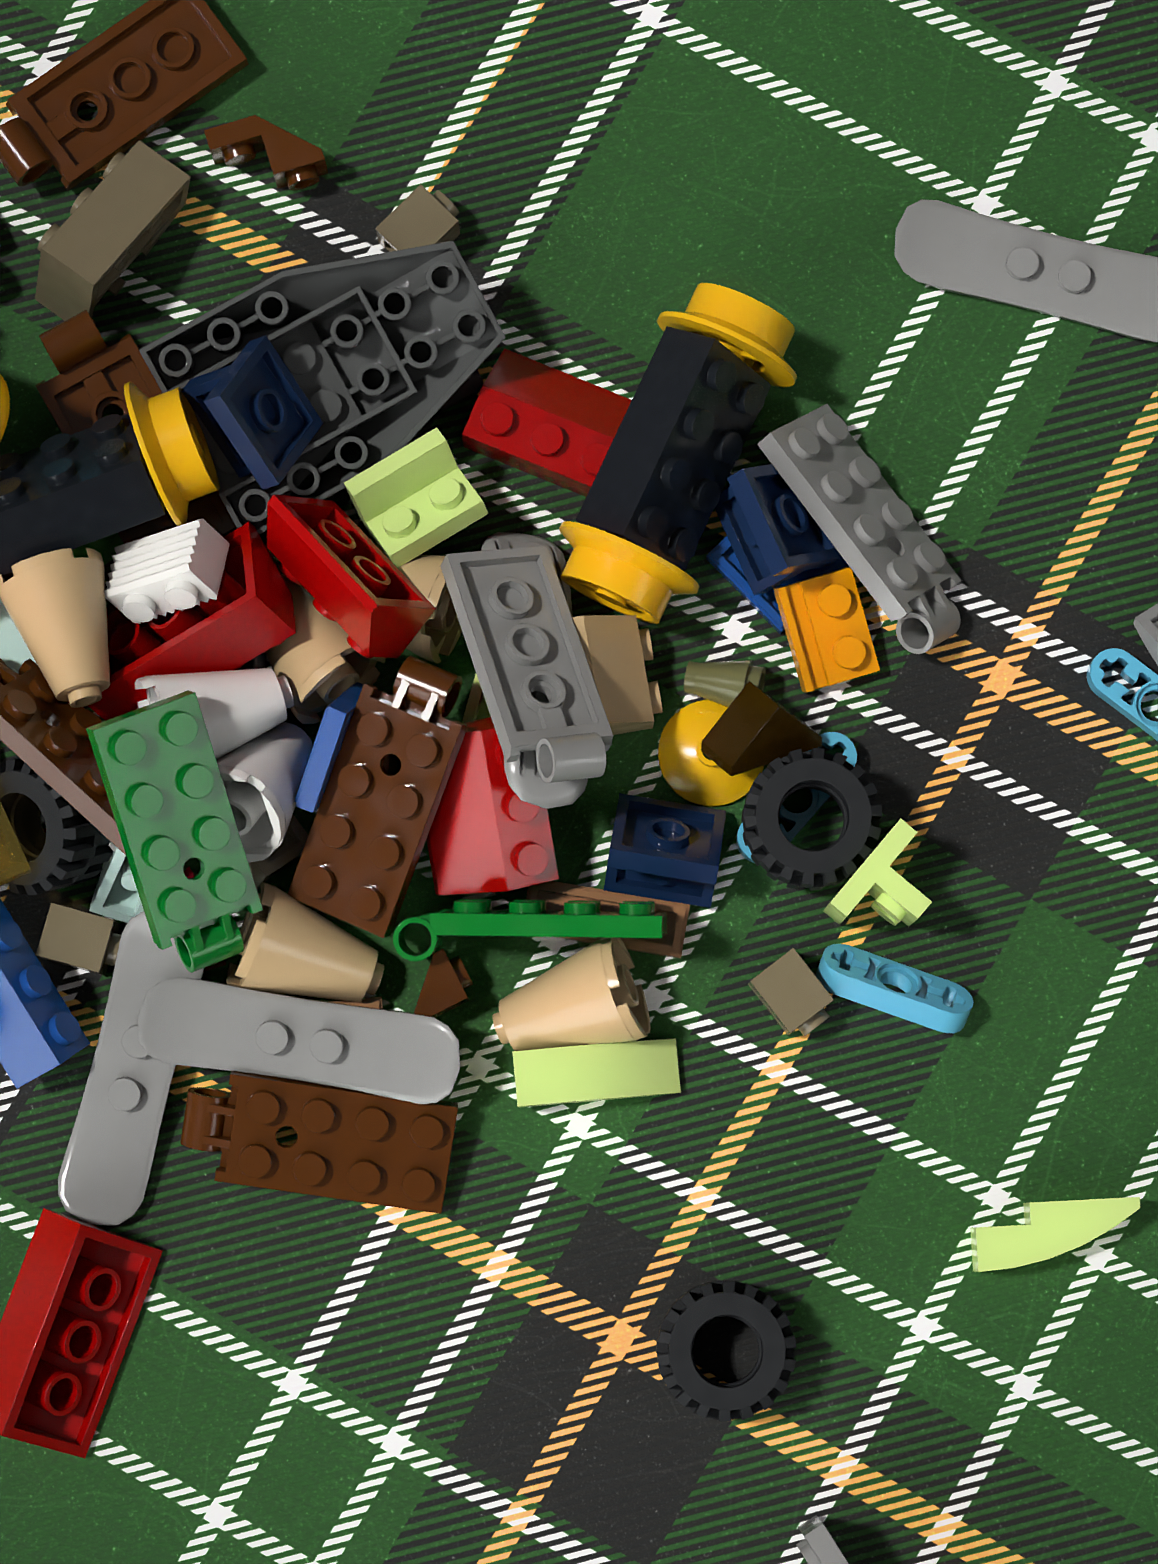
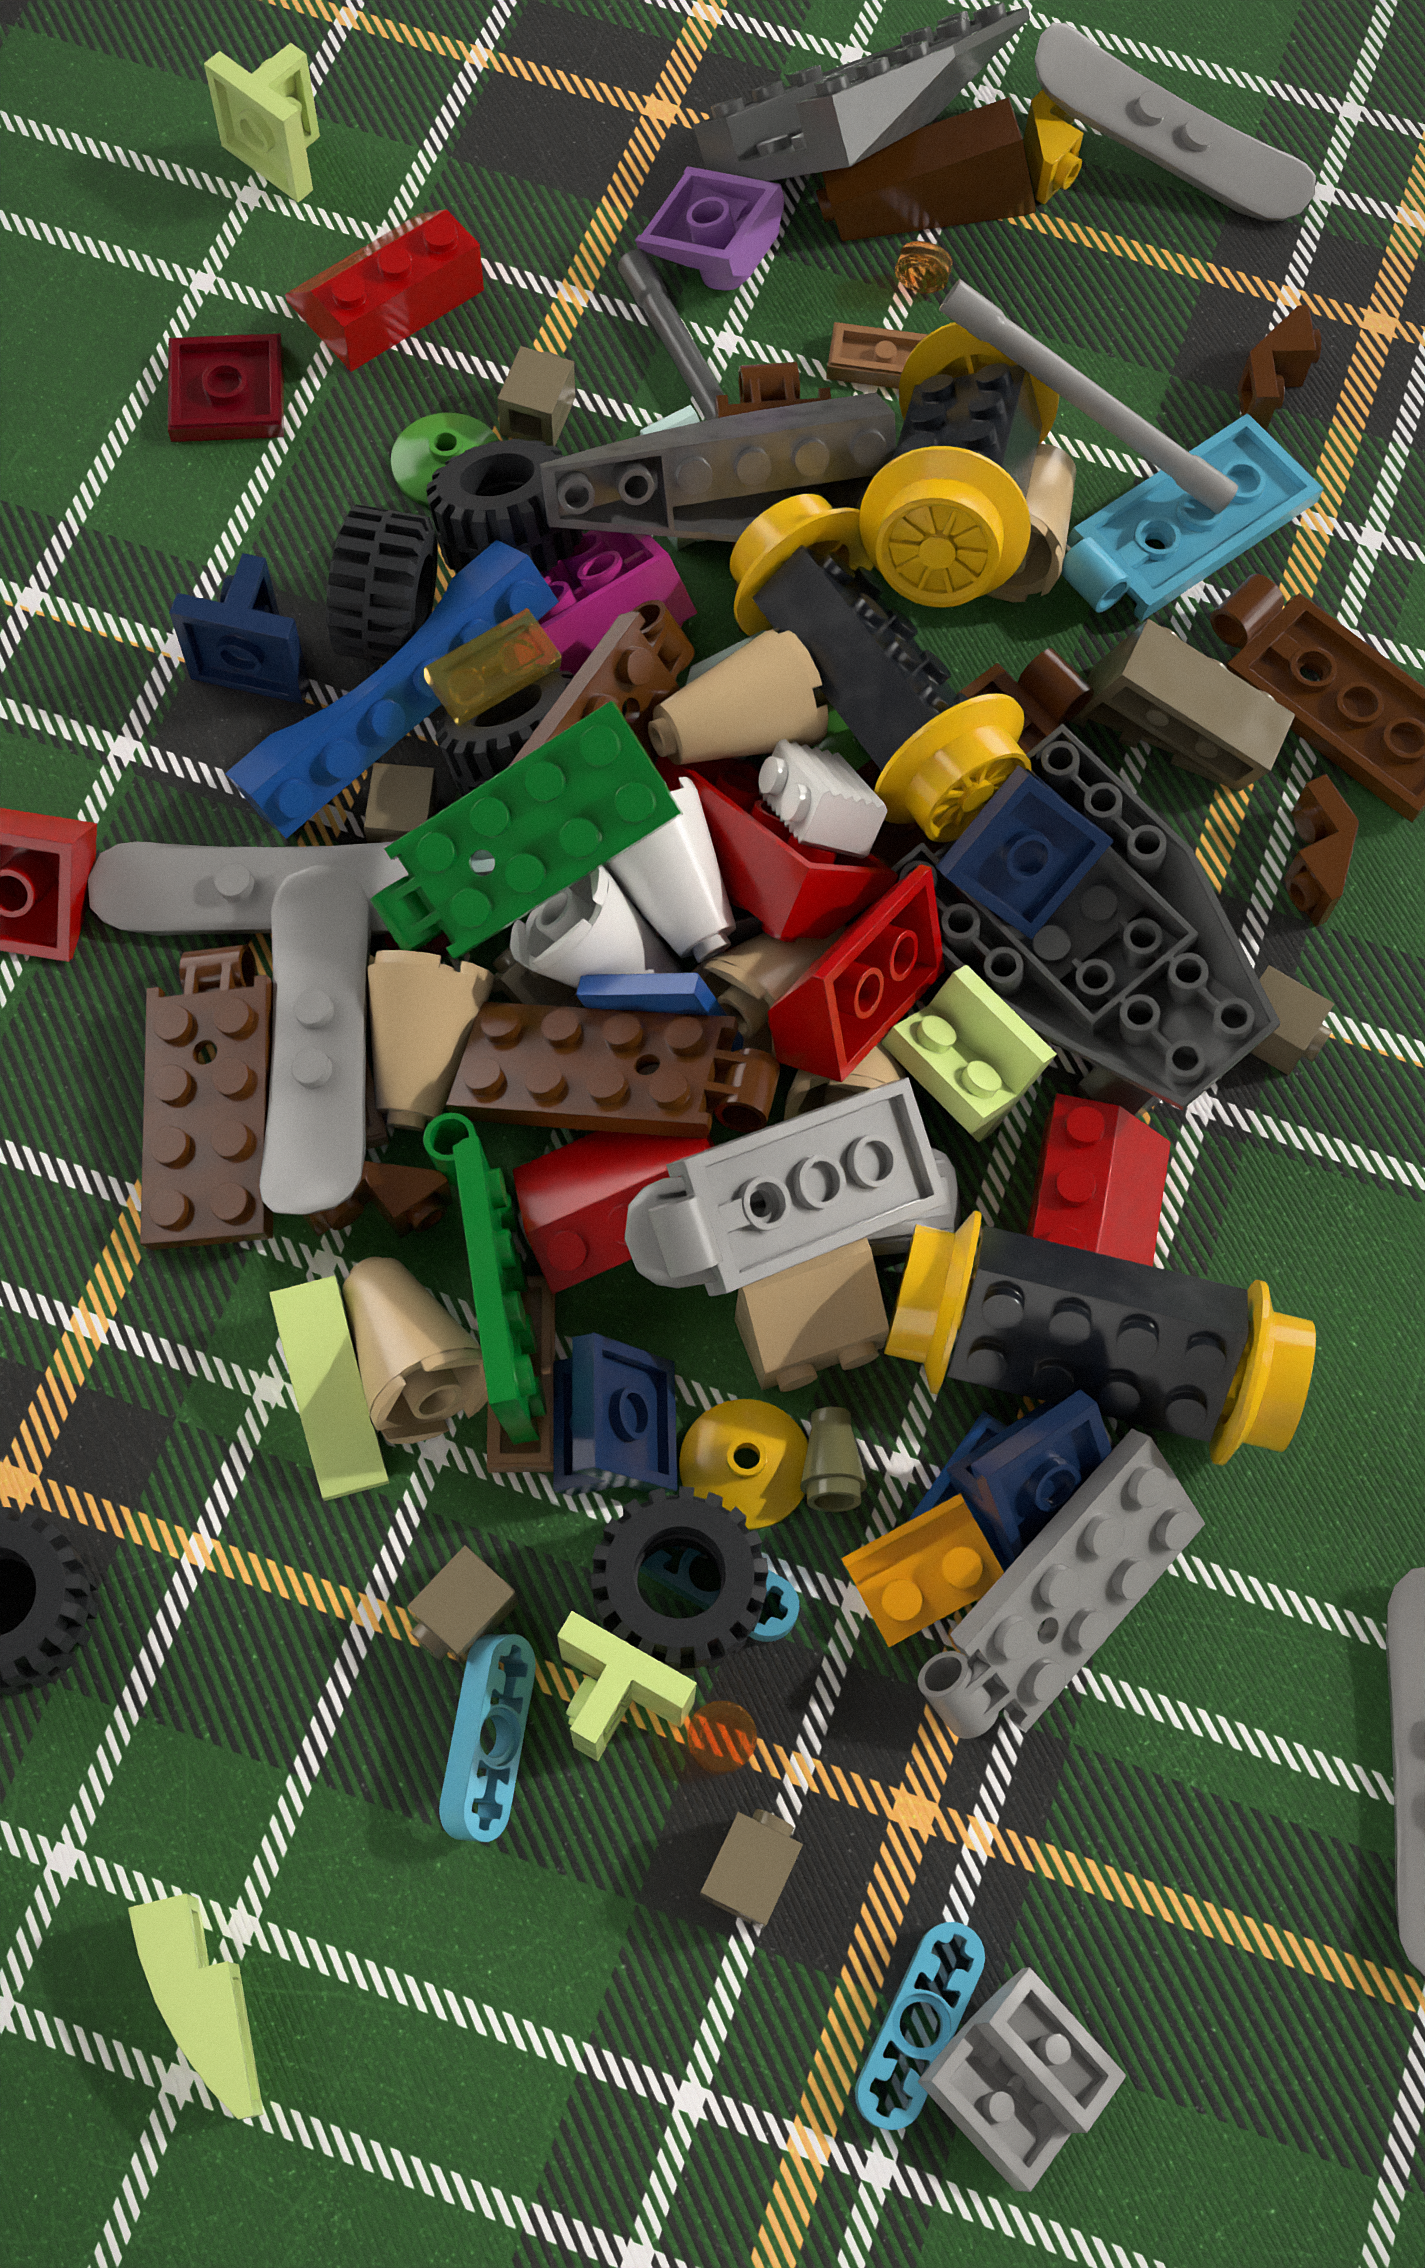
camera: 75 degrees right, 15 degrees down
dark brown slope [701,681,822,776] -> none
none -> clear orange tile [687,1701,757,1775]
none -> dark tan brick [699,1808,803,1930]

